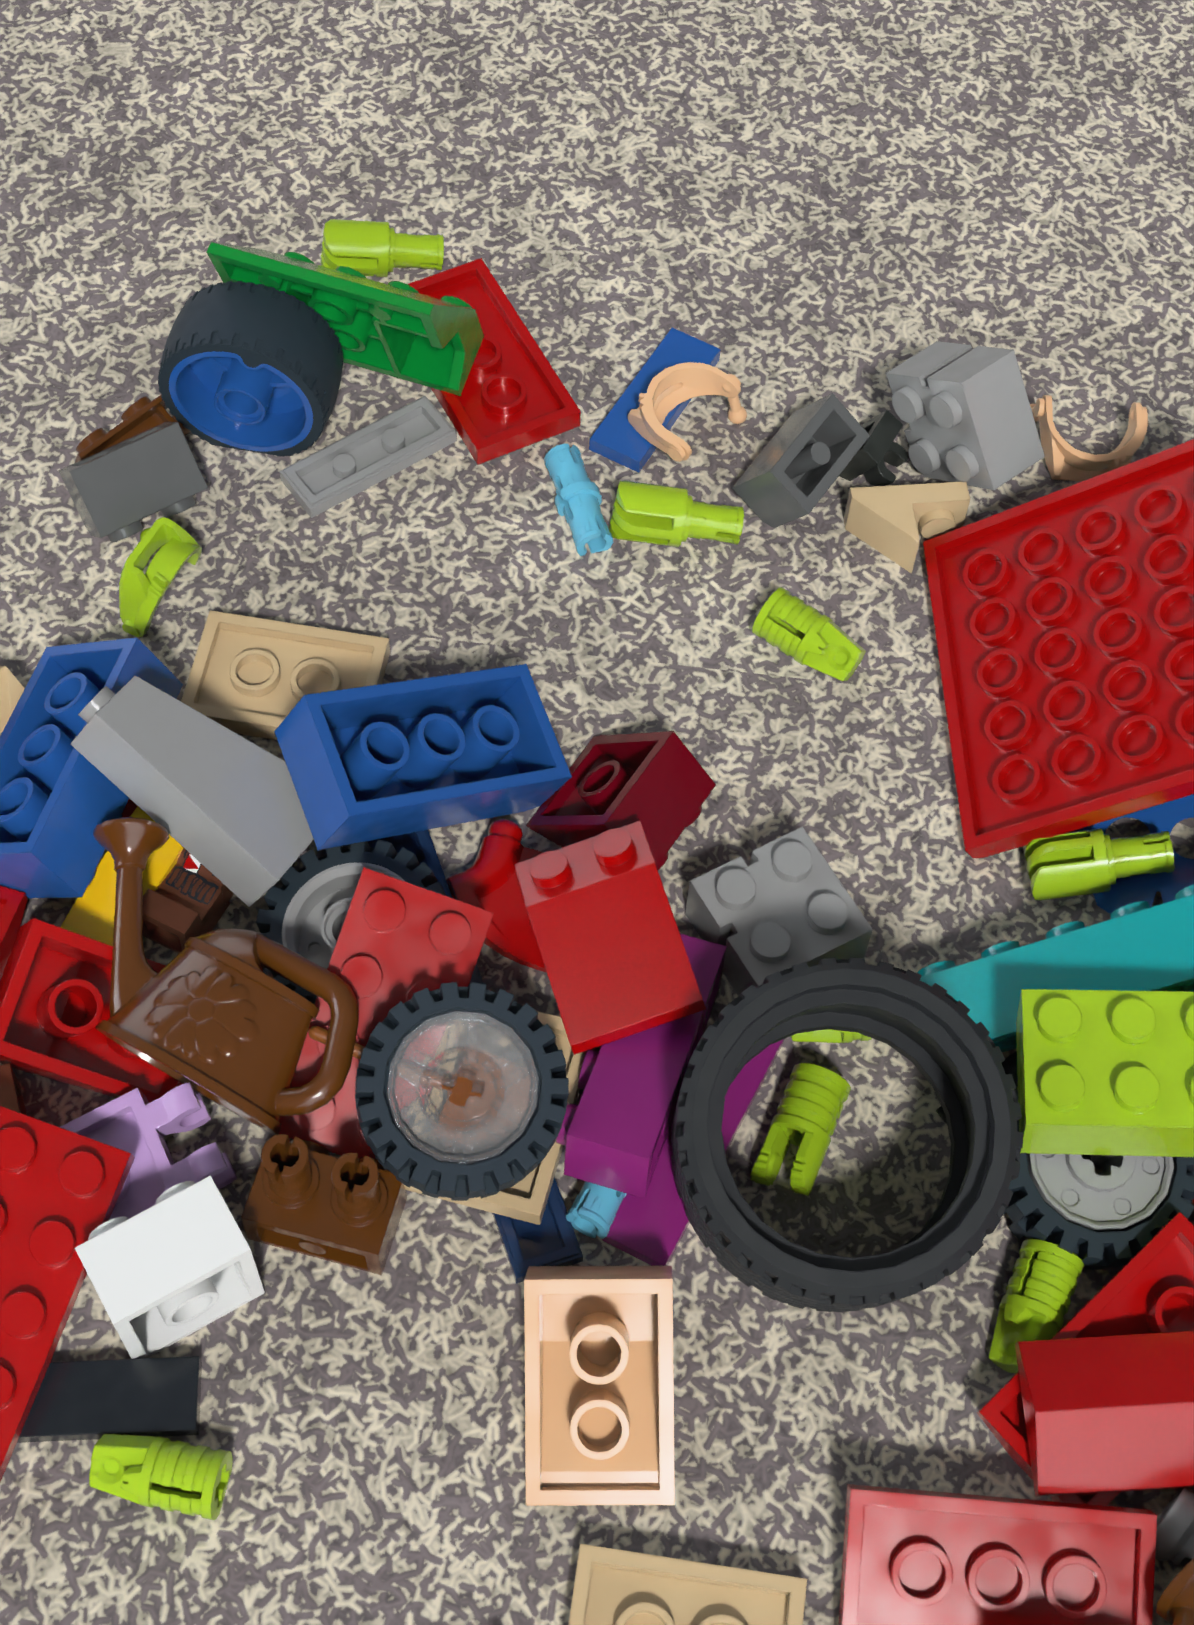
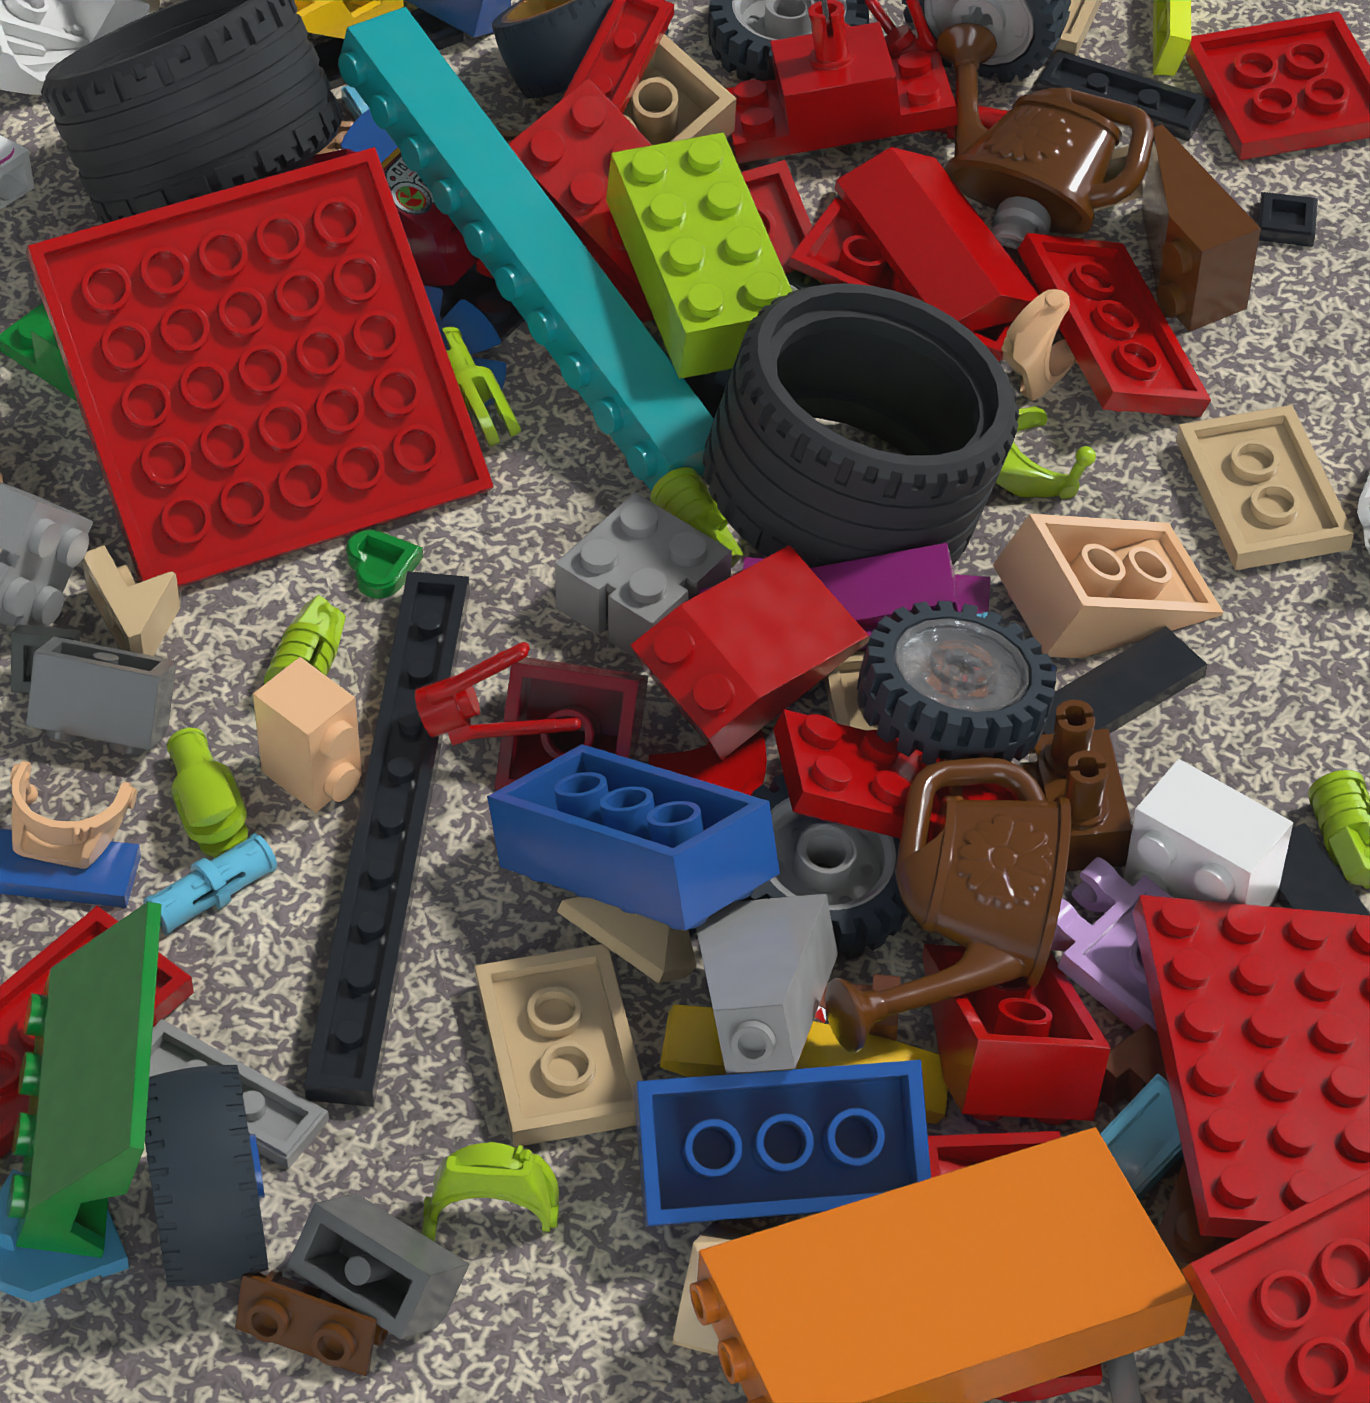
camera: 110 degrees left, 10 degrees down
none -> light nougat brick [253,657,362,813]
none -> black plate [304,571,470,1107]
none -> green tile [346,530,423,599]
none -> red plant [415,642,581,746]
none -> lime helmet [996,406,1096,499]
none -> light nougat helmet [1001,289,1079,401]
none -> black tile [1041,626,1207,735]

